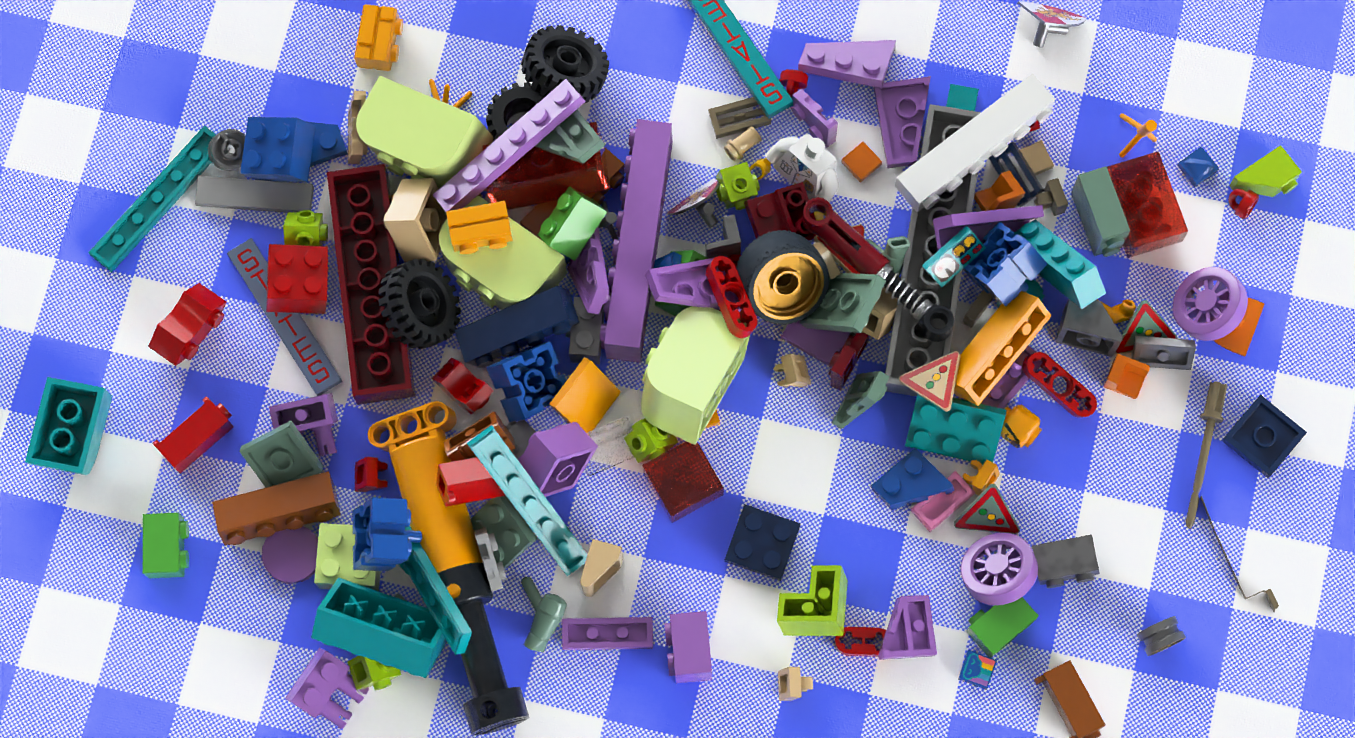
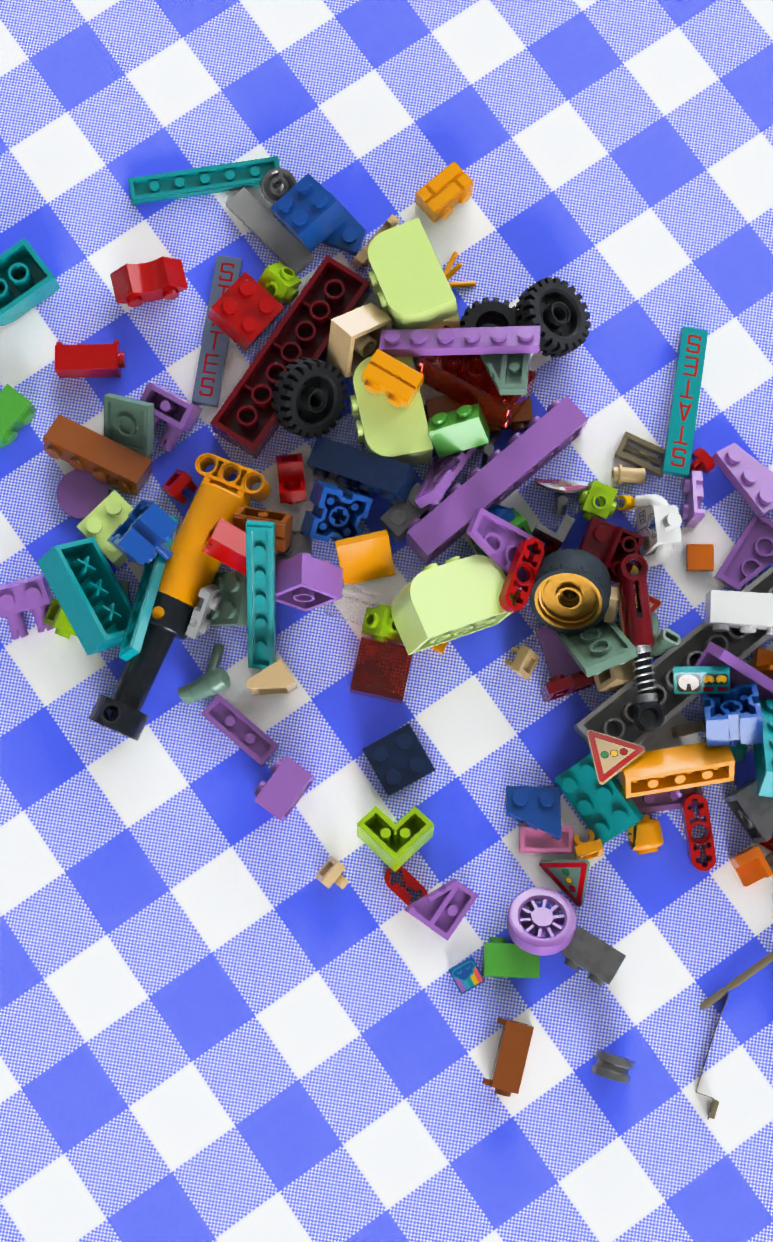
camera: 35 degrees right, 5 degrees up
sand green wing [831,371,889,429] -> none

